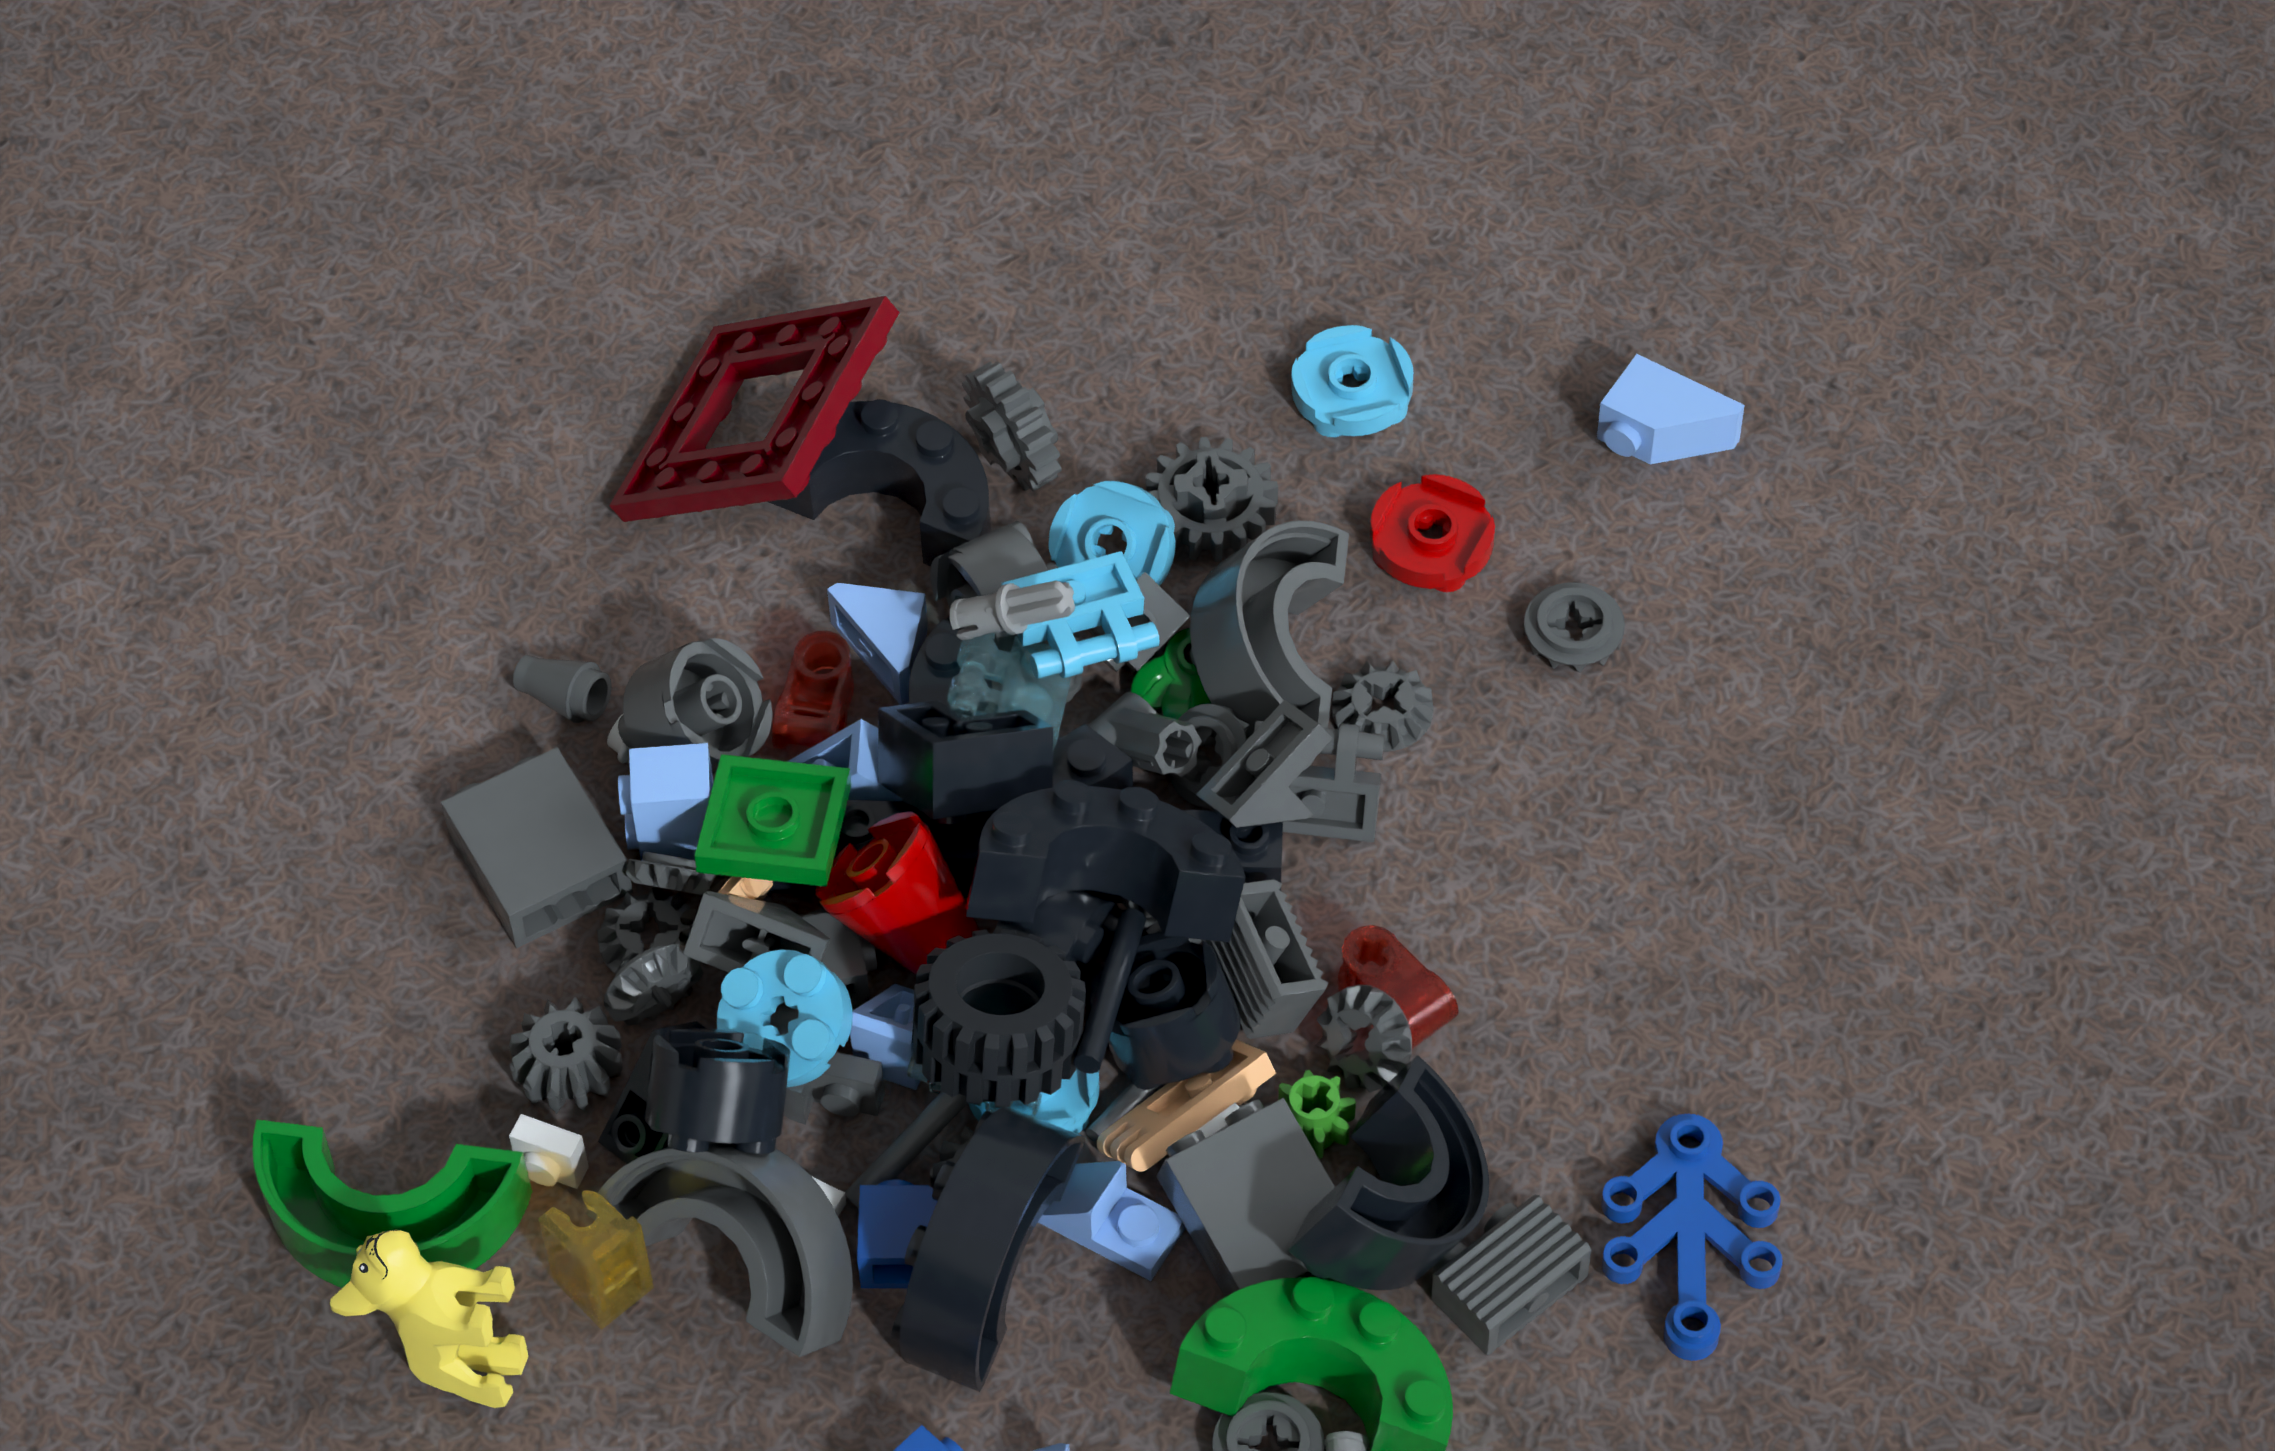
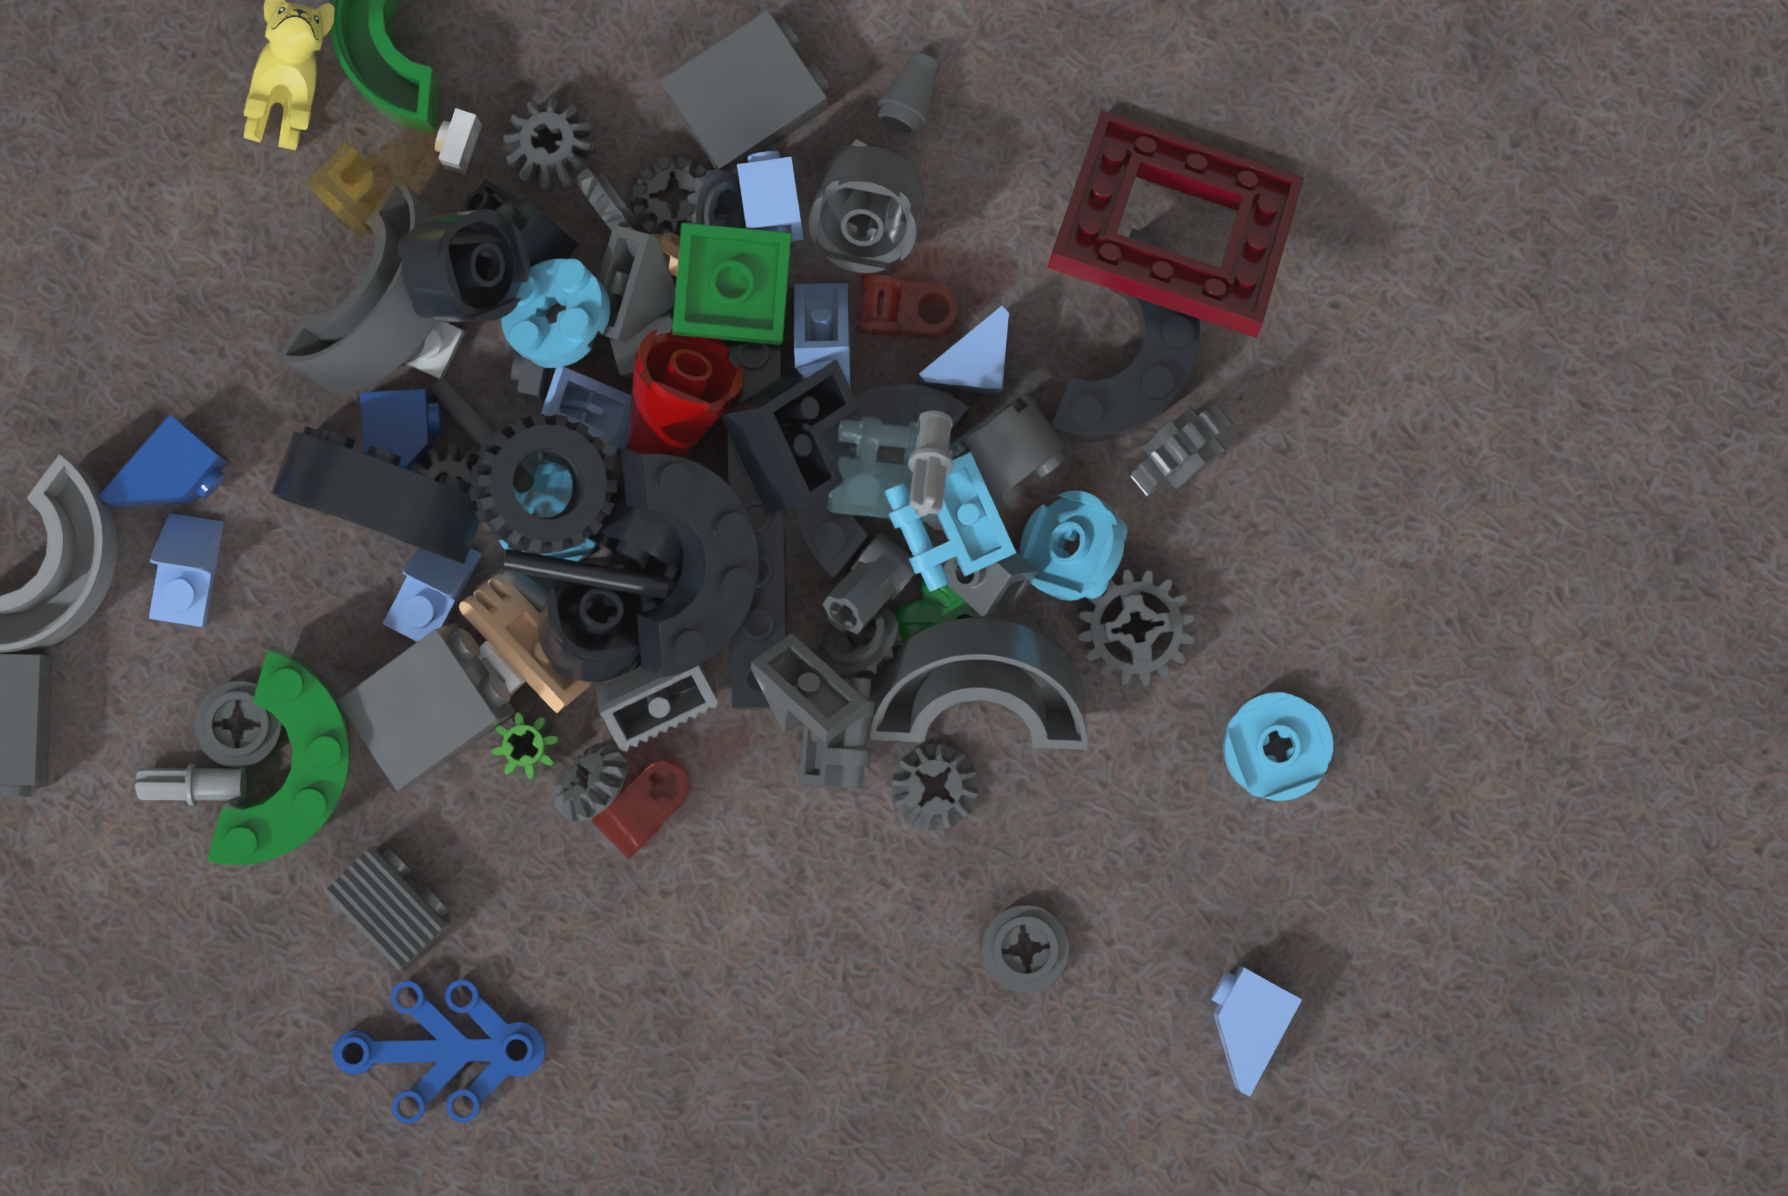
camera: 85 degrees right, 30 degrees up
black brick [1288,1055,1489,1290] -> none
red plate [1370,474,1495,592] -> none

